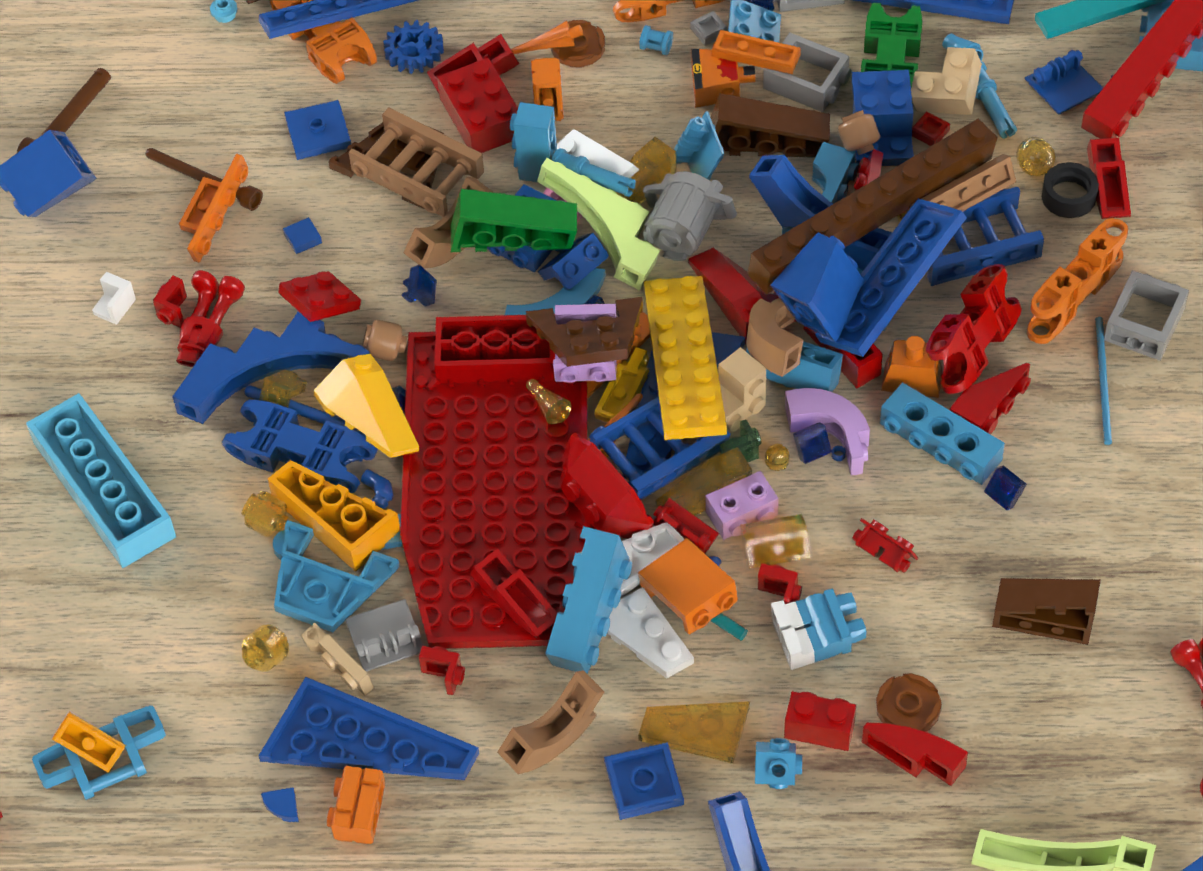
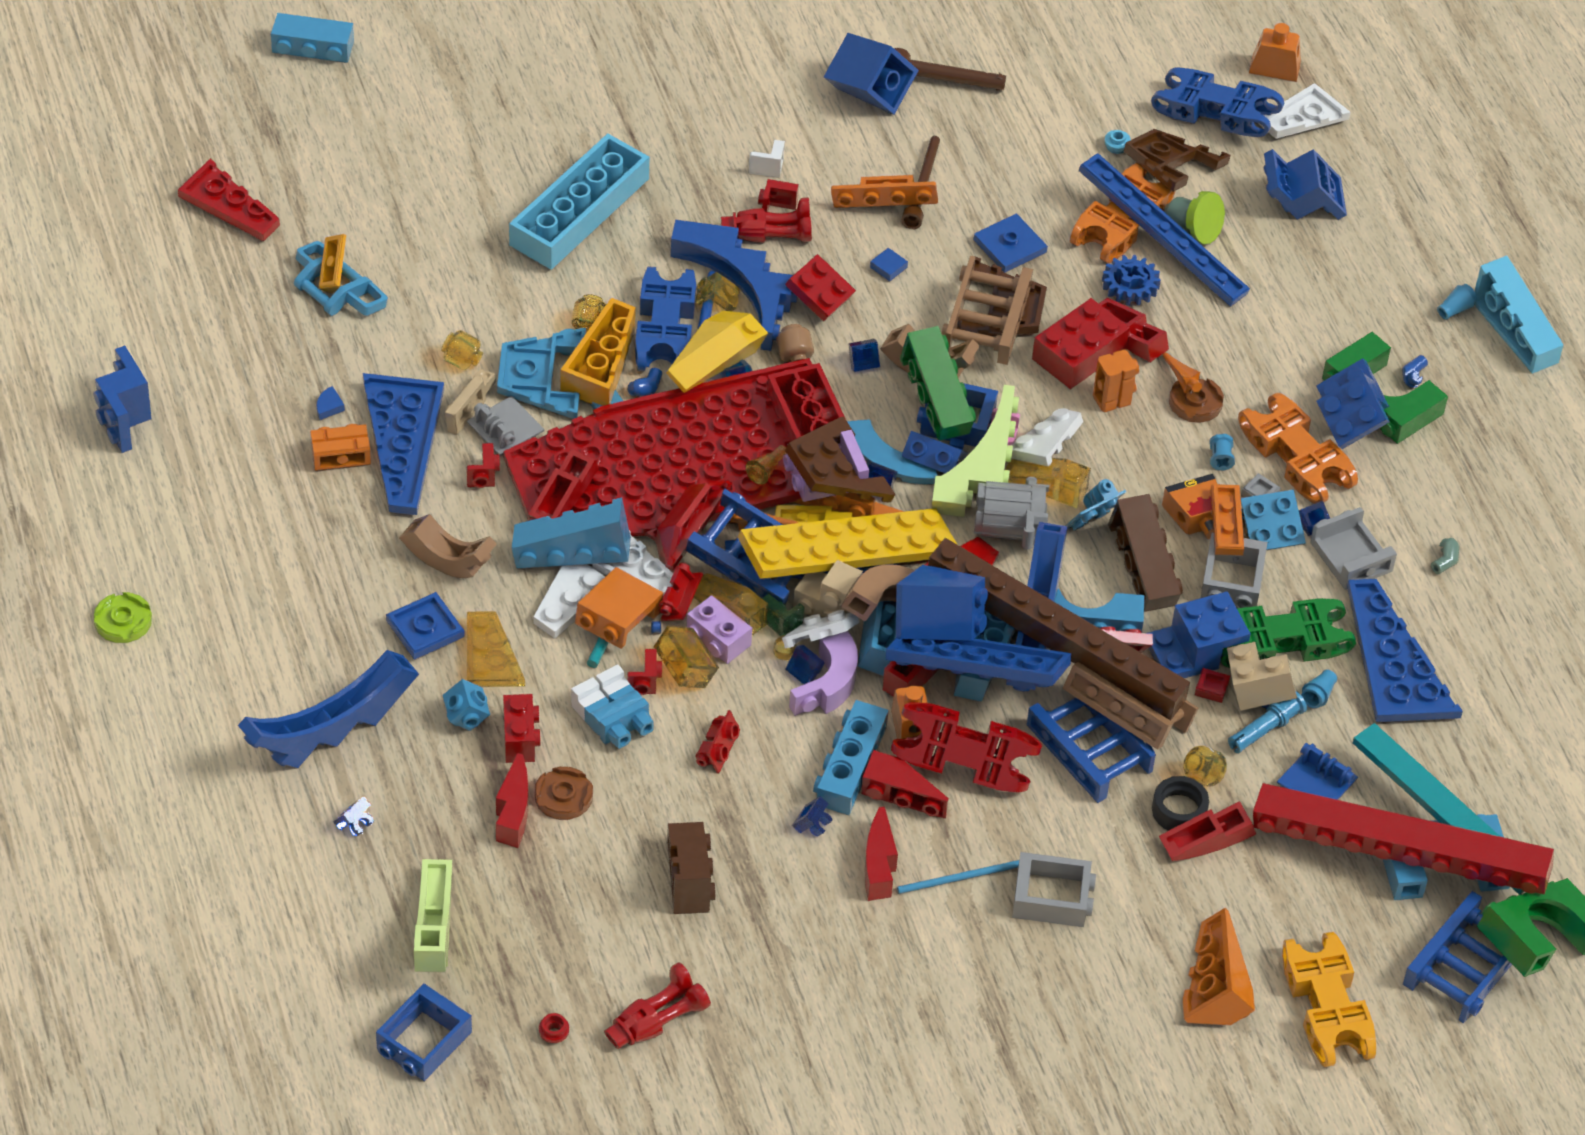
camera: 65 degrees right, 5 degrees down
dark azure brick [510,102,557,183] -> none
dark azure pin [551,148,636,197] -> none
medium nougat head [838,110,880,155] -> none
orange piece [1027,218,1128,344] -> none
none -> white wing [782,610,859,649]
none -> red slope [864,806,898,901]

